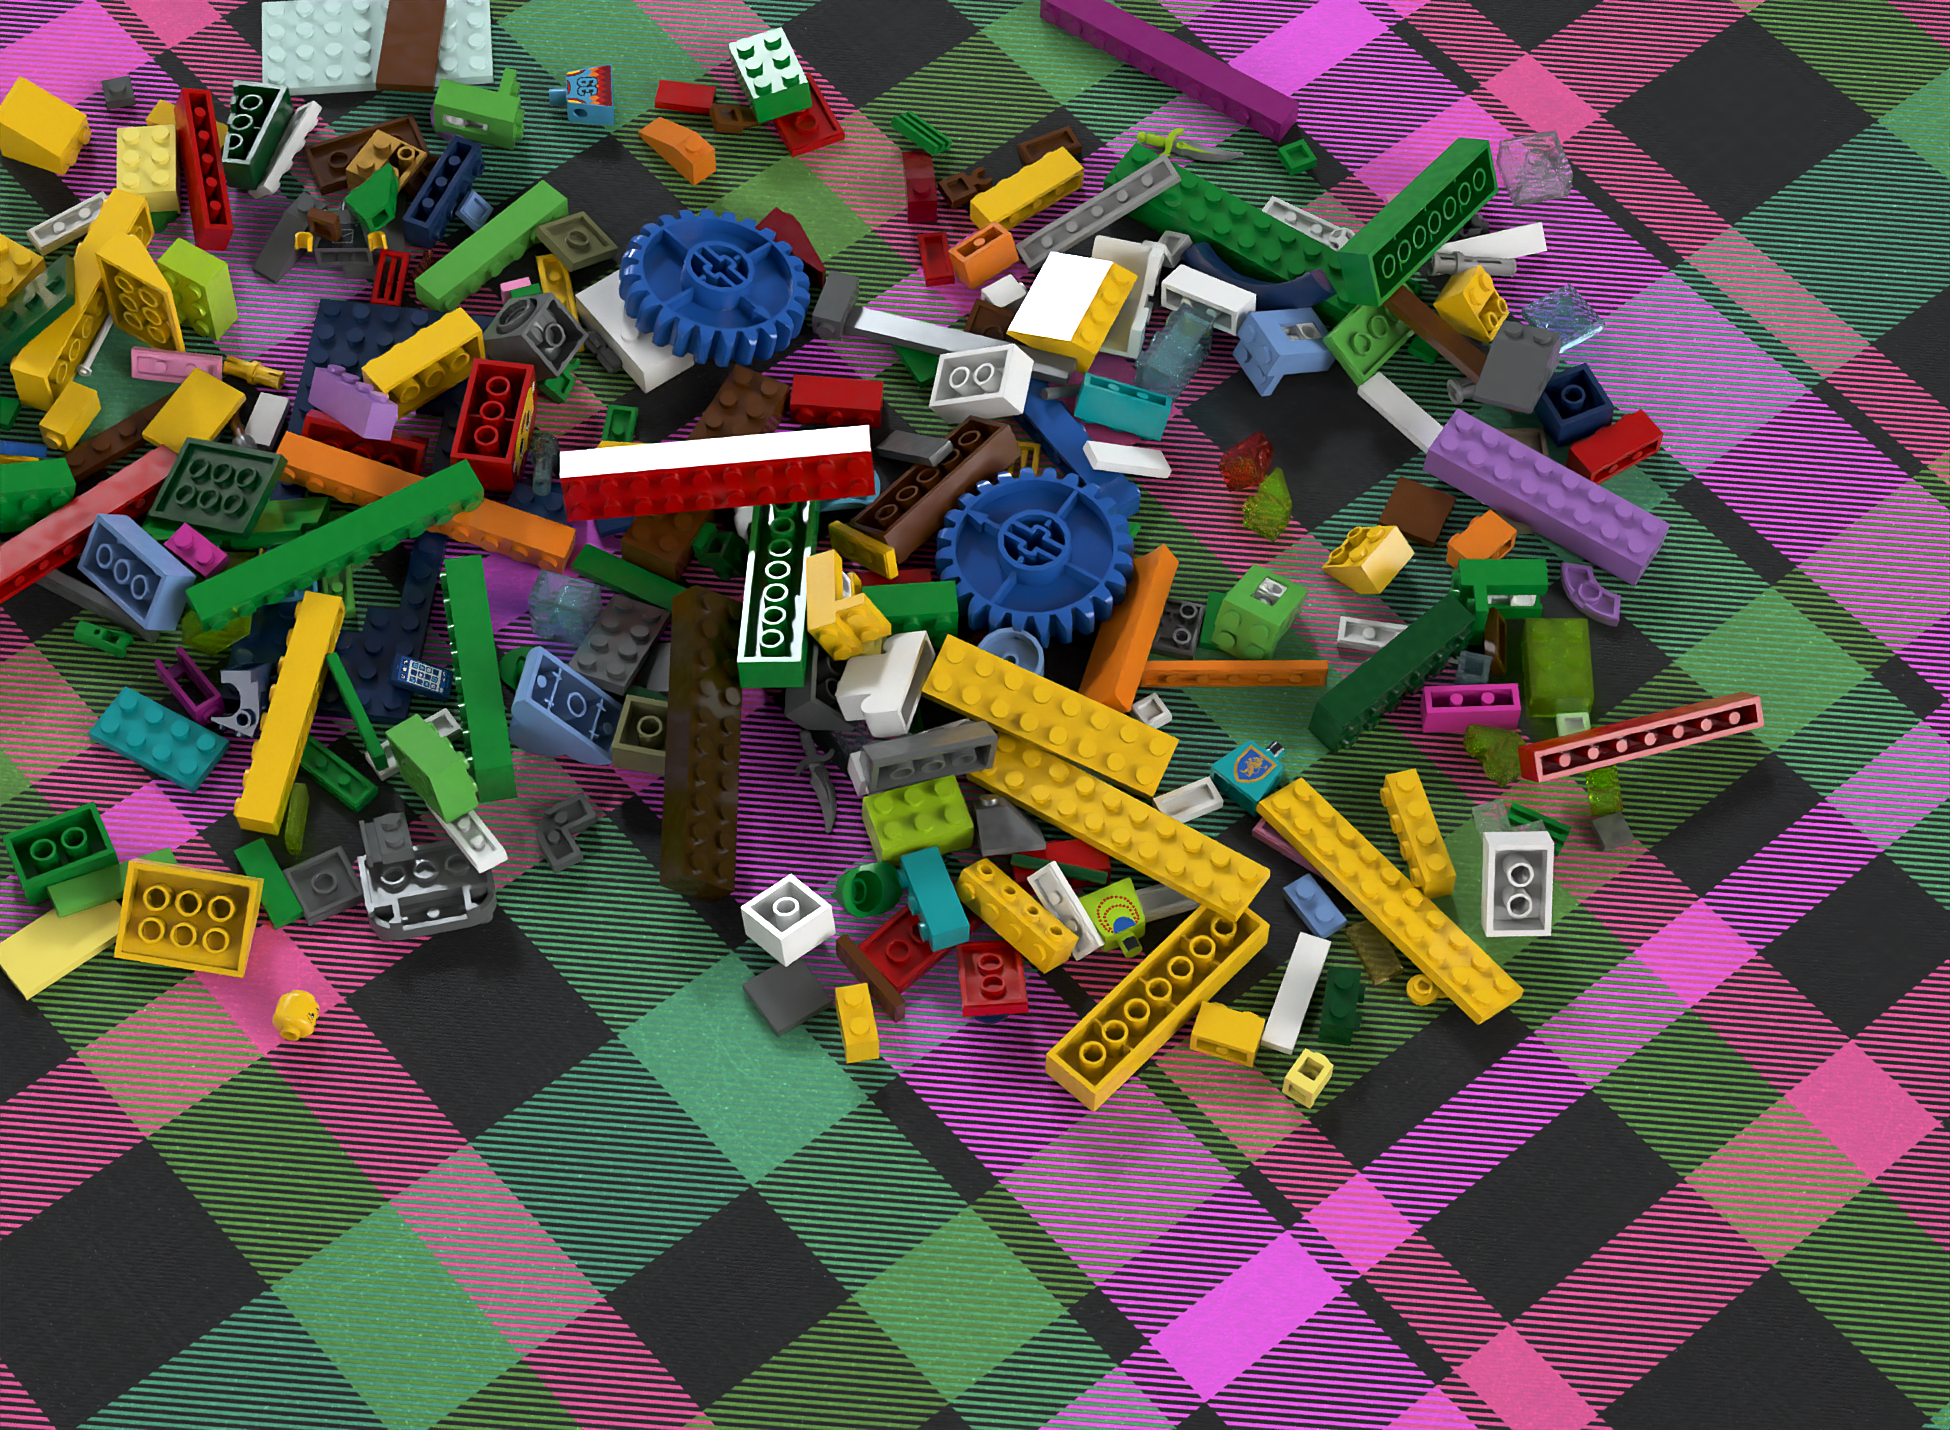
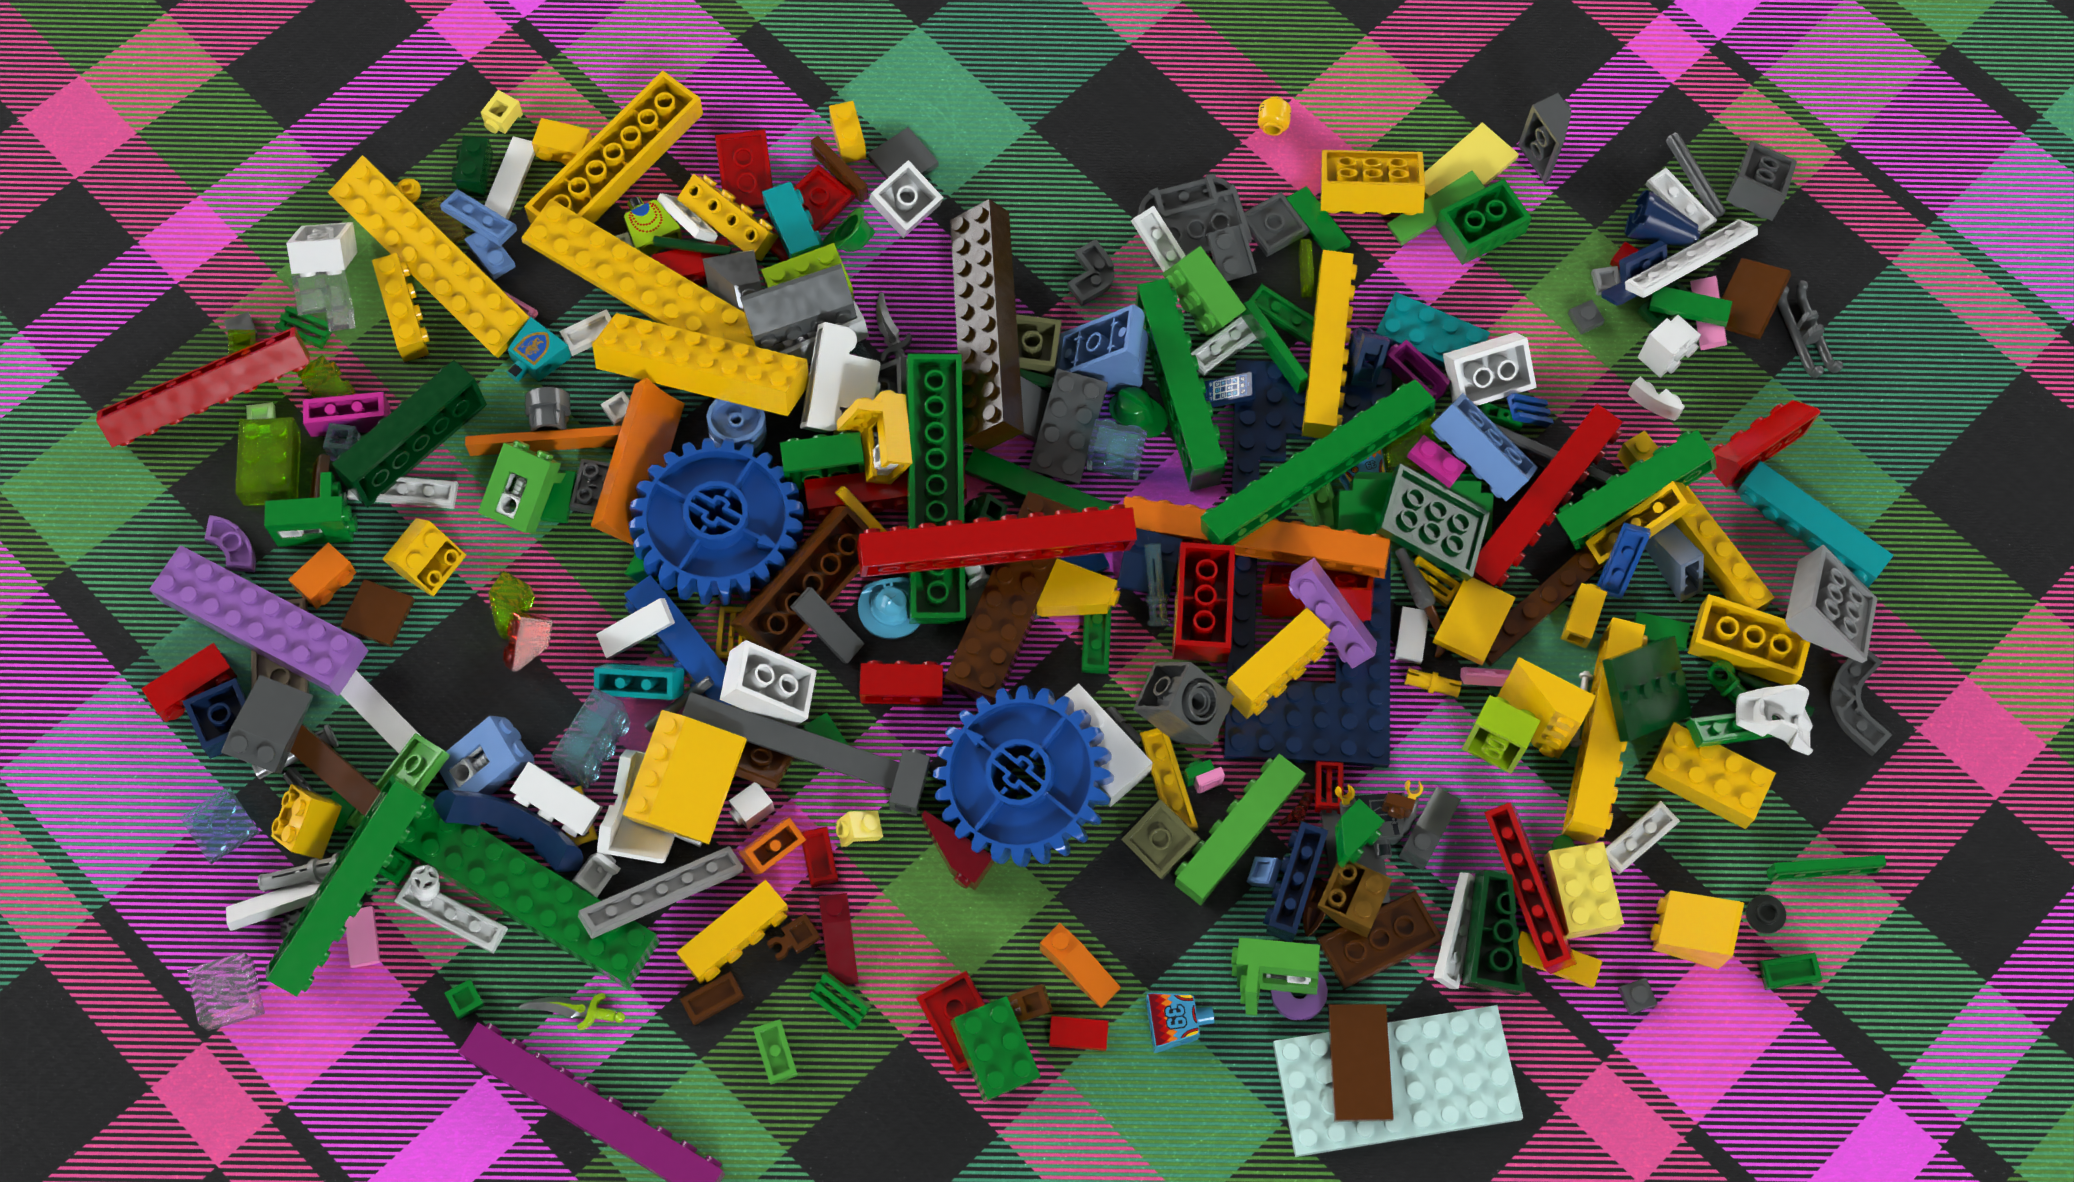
camera: 175 degrees right, 10 degrees up
none -> medium blue tile [440,189,517,246]
none -> dark grey piece [525,387,571,432]
none -> bright green plate [753,1019,798,1085]
none -> light yellow bracket [836,811,883,847]
none -> white brick [1443,332,1537,406]
none -> blue tile [1507,393,1554,427]

